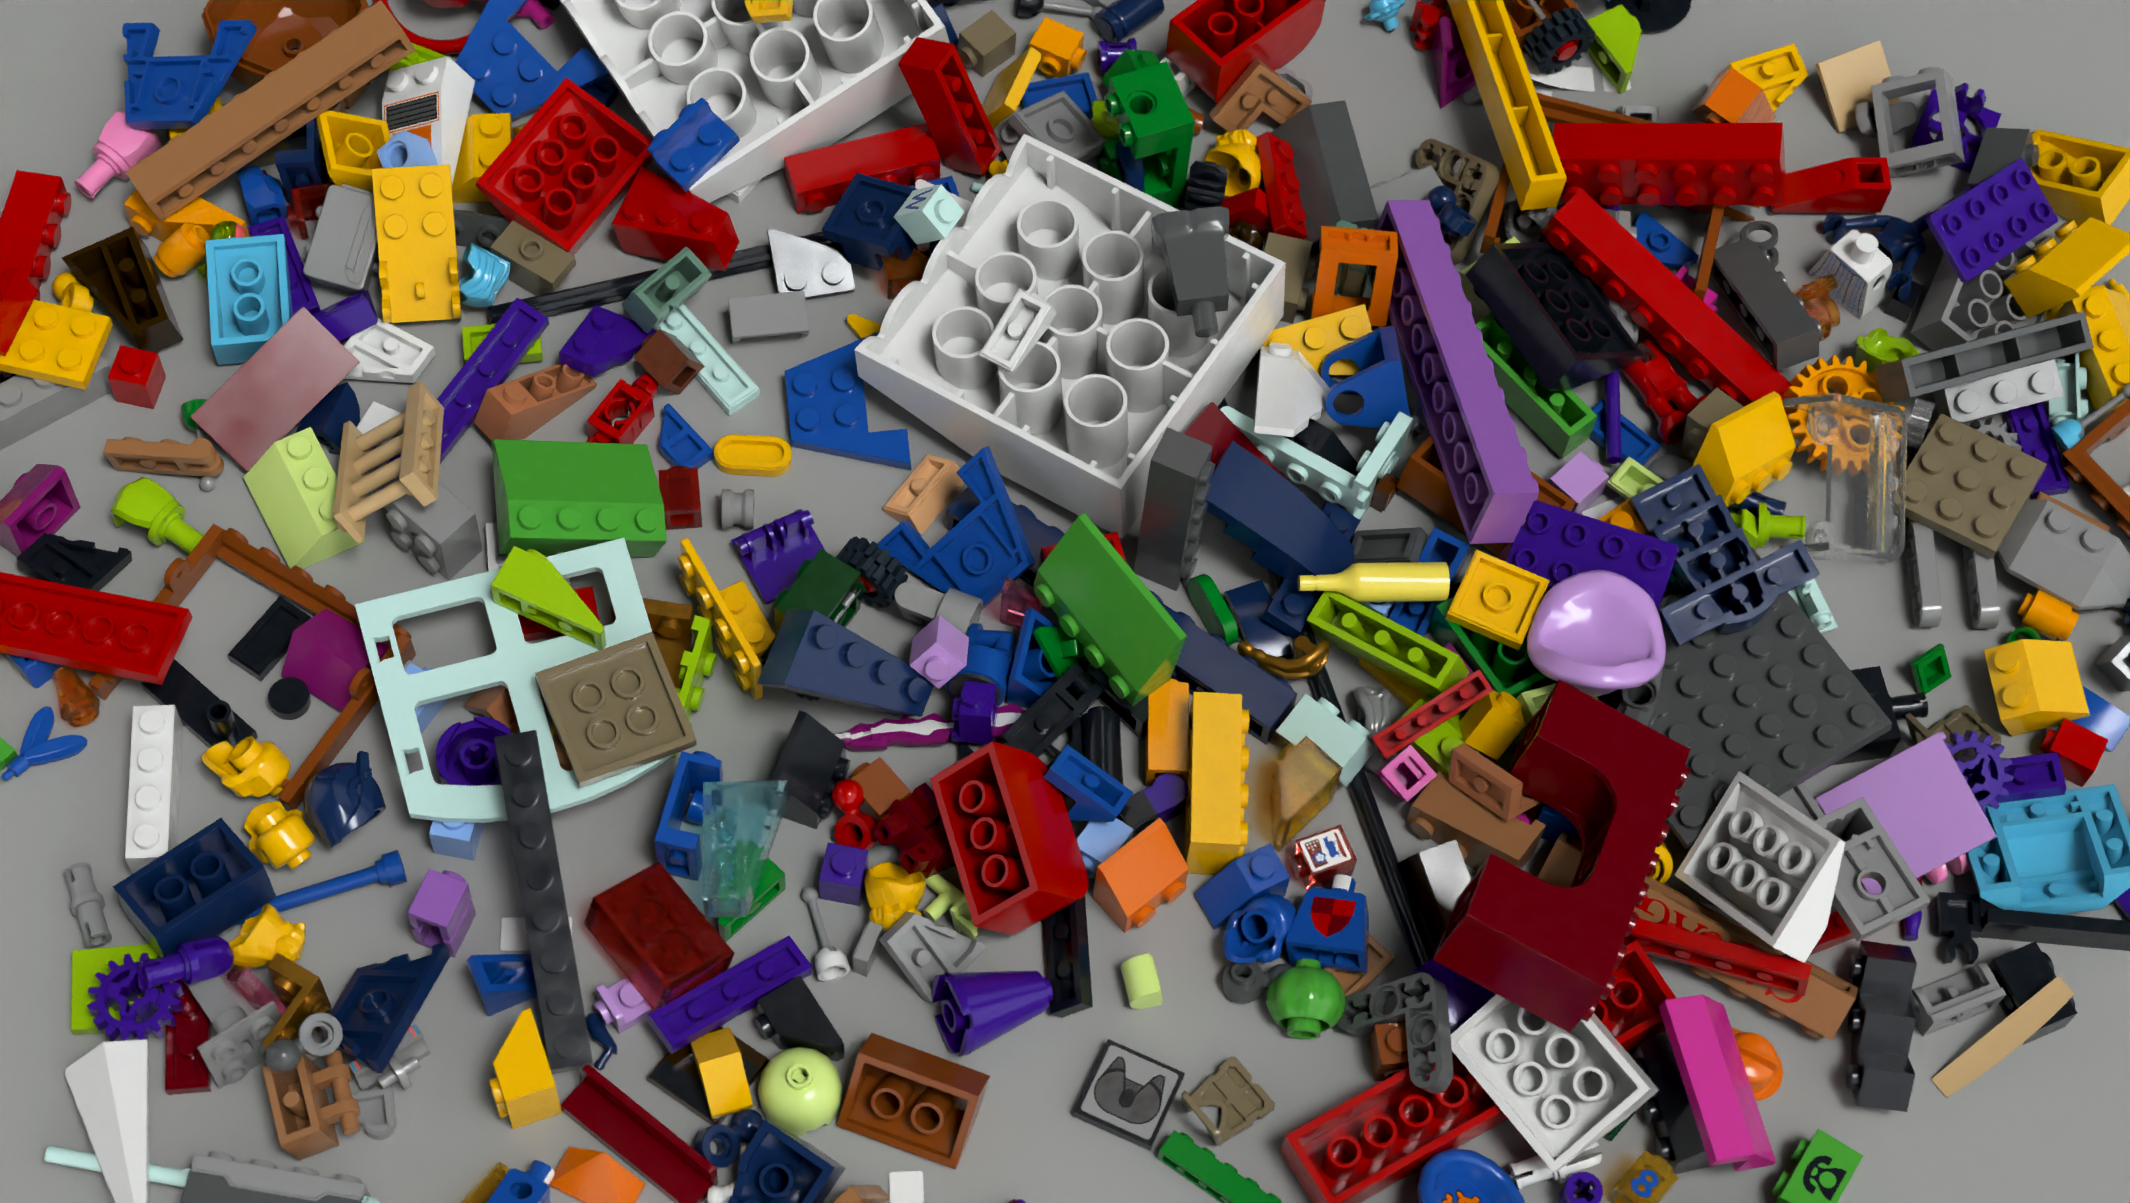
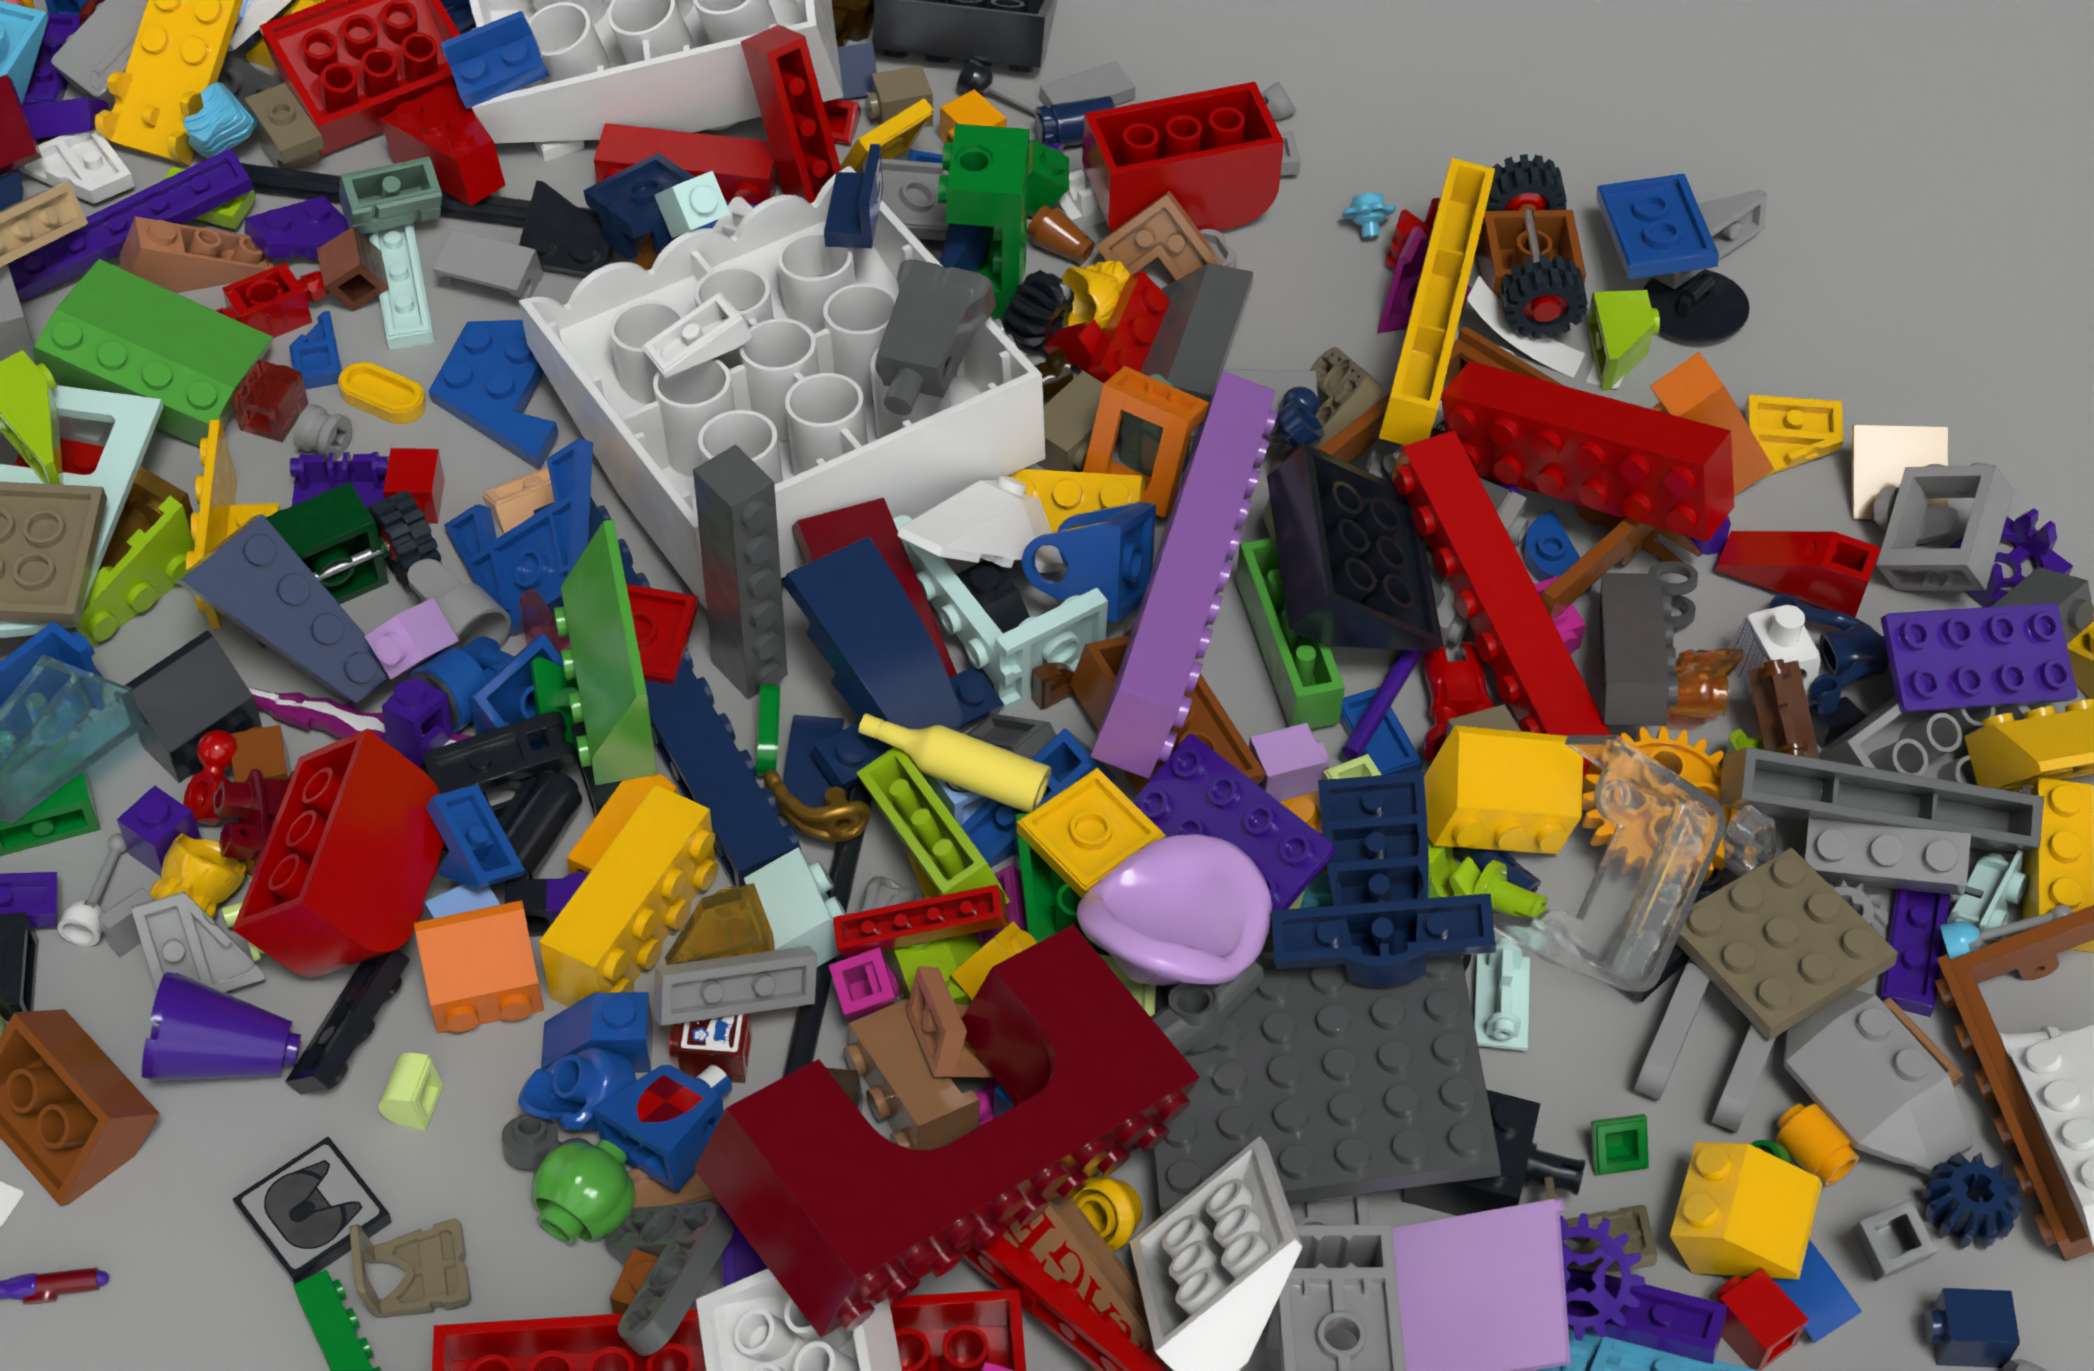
camera: 30 degrees right, 10 degrees down
none -> red brick [383,448,445,524]
none -> light grey plate [654,946,817,1026]
none -> dark blue panel [824,144,884,249]
none -> reddish brown hinge [1747,659,1820,759]

